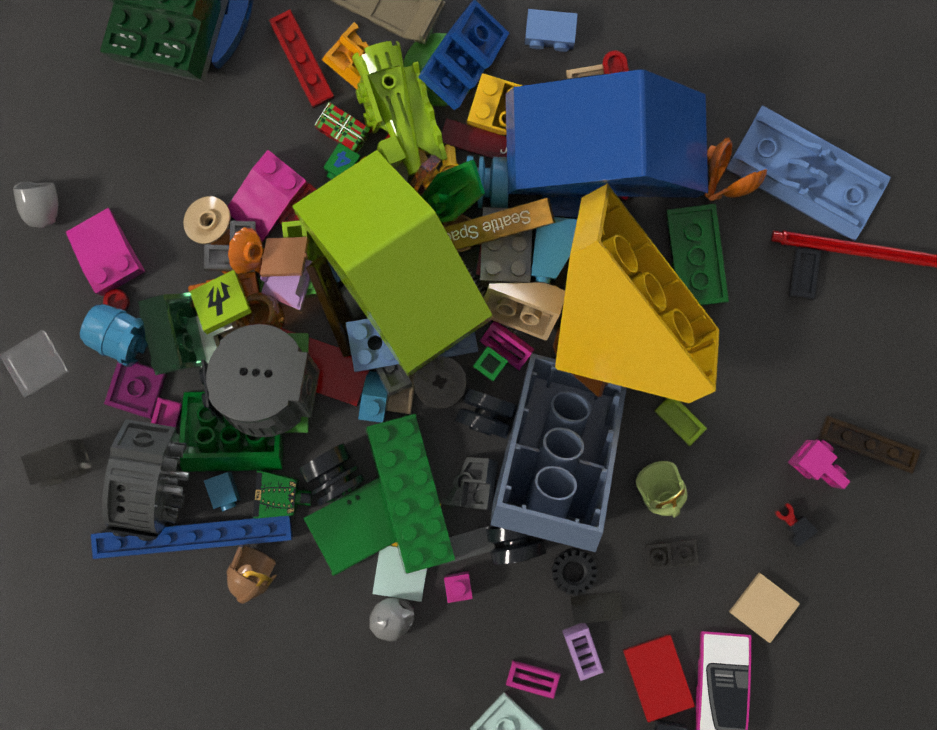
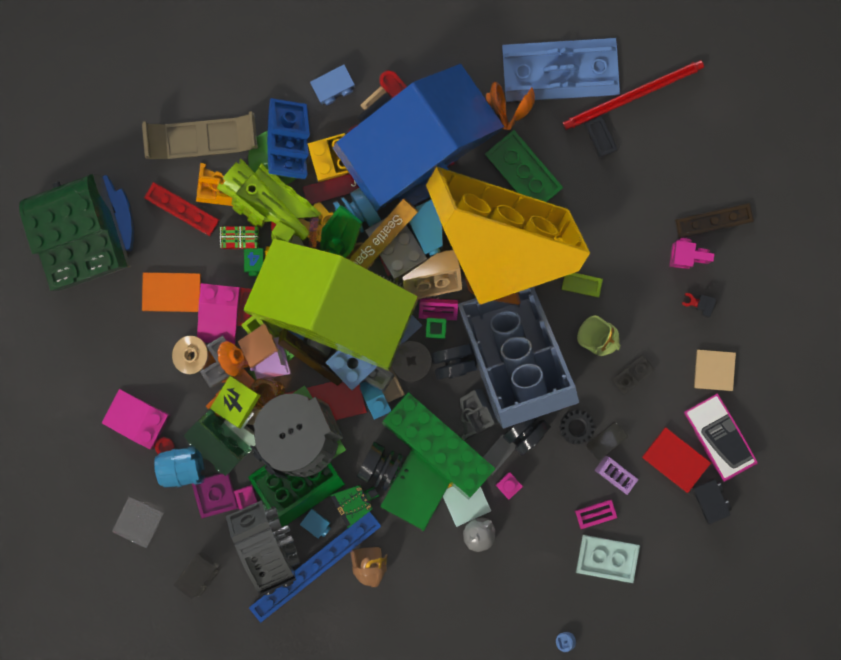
camera: 40 degrees left, 0 degrees up
light grey piece [13,182,59,229] -> none
none -> orange tile [142,273,201,312]

